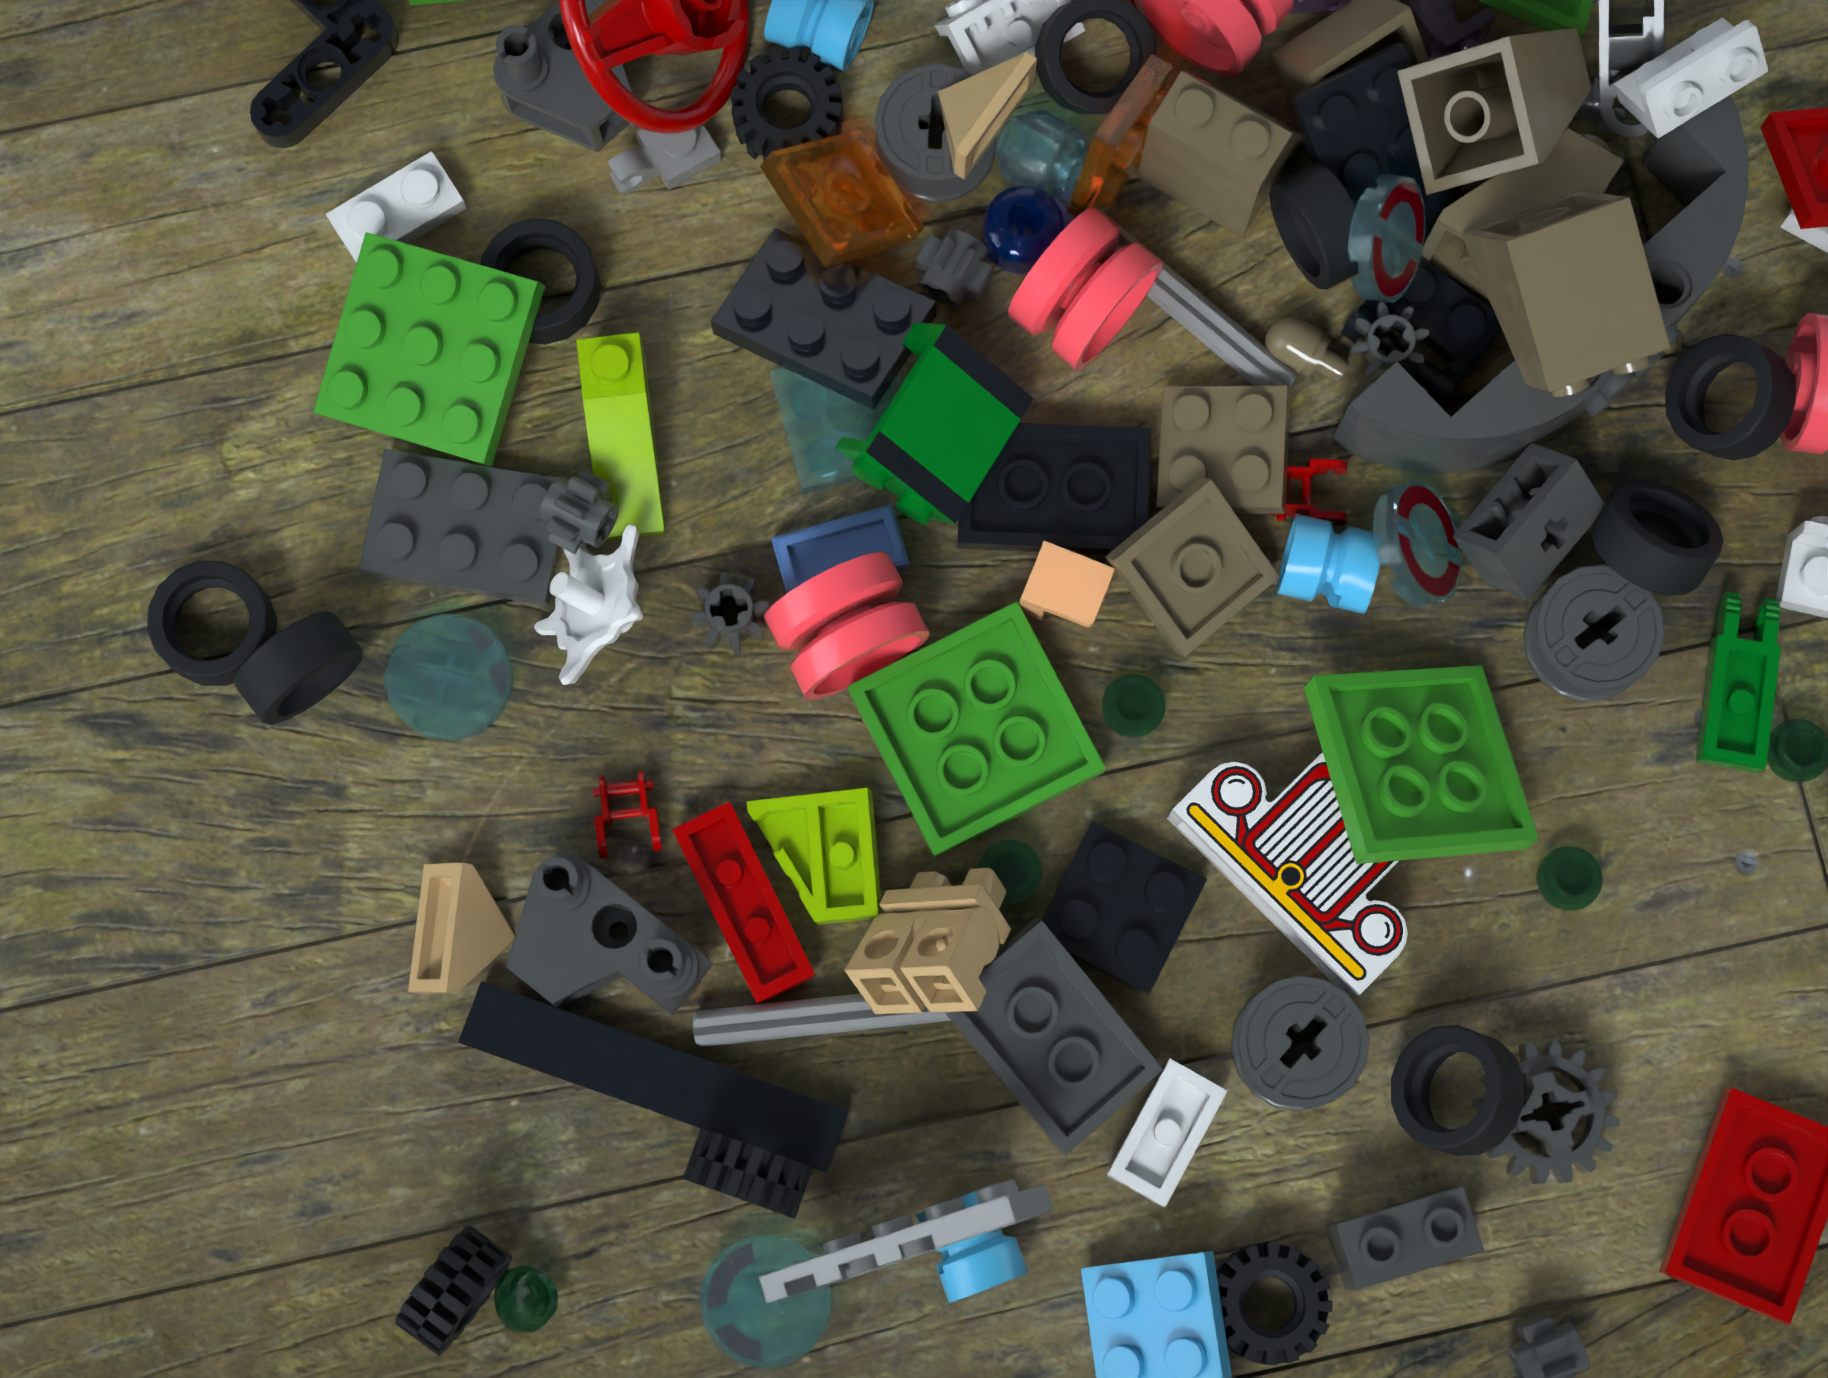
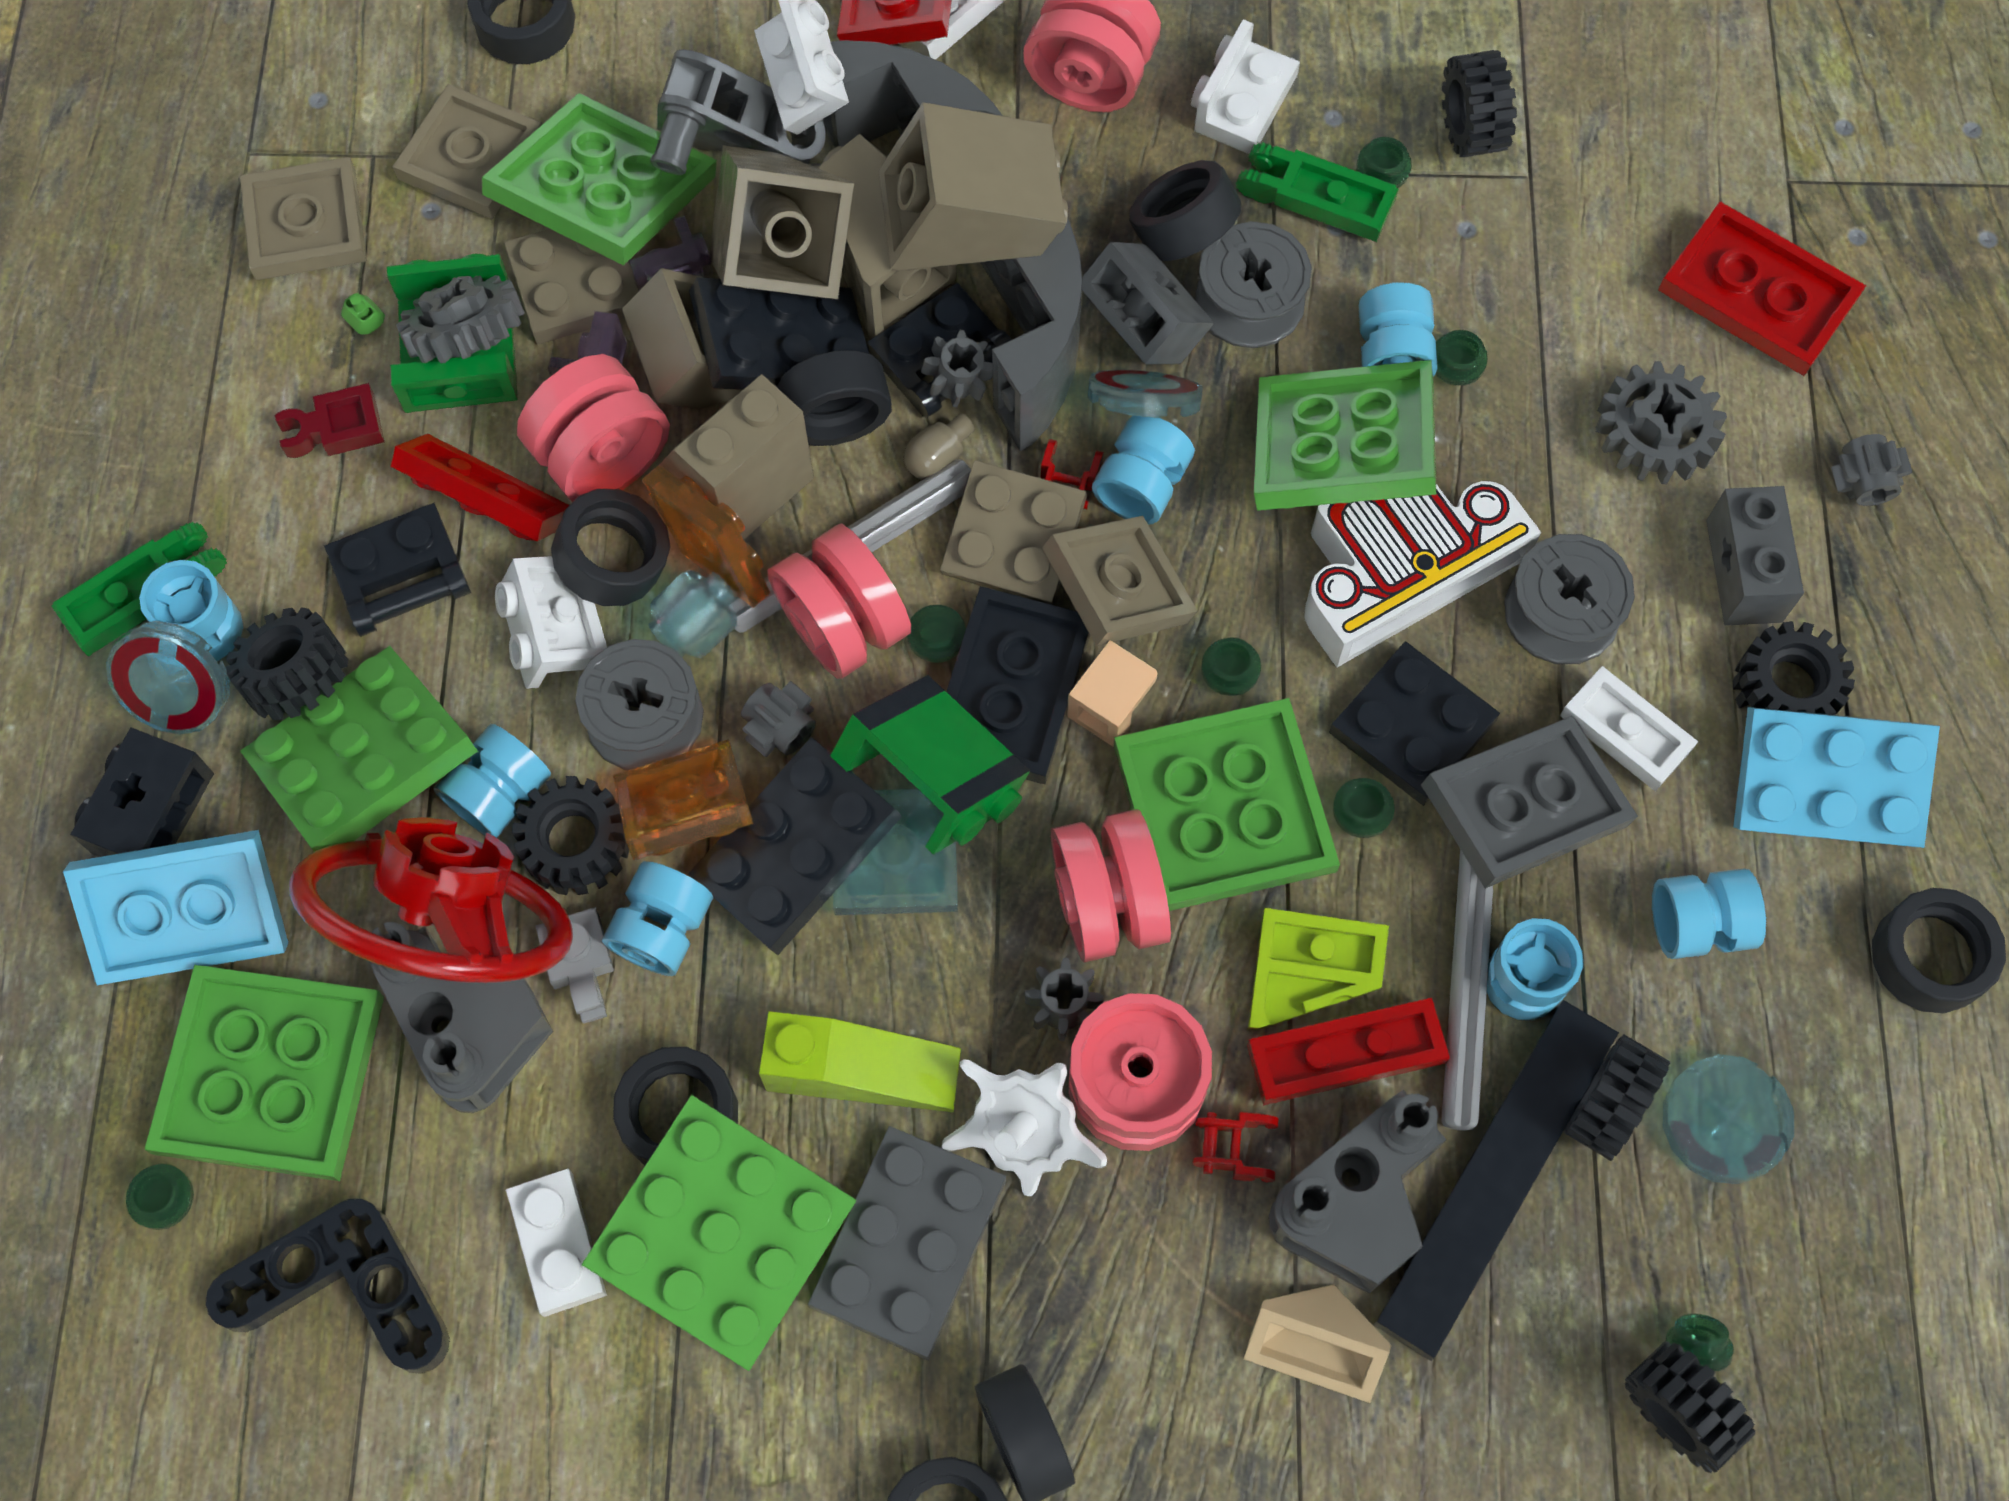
camera: 75 degrees left, 10 degrees down
clear light blue tile [384,614,513,742] -> none
dark grey gear [539,470,619,554] -> none
light grey wing [759,1179,1054,1303] -> none
medium blue tile [771,504,910,594] -> none
tan hips [845,868,1011,1014] -> none
tan slope [938,52,1037,180] -> none
clear blue head [981,185,1064,274] -> none
clear light blue tile [1348,174,1426,303] -> none
black tyre [1391,1025,1524,1156] -> none
black tyre [1665,333,1796,461] -> none
none -> medium azure wheel [602,861,713,976]
none -> clear green plate [907,605,966,663]
none -> coral wheel [1069,993,1212,1151]
none -> medium azure wheel [1359,283,1437,376]
none -> medium azure wheel [1487,918,1583,1020]

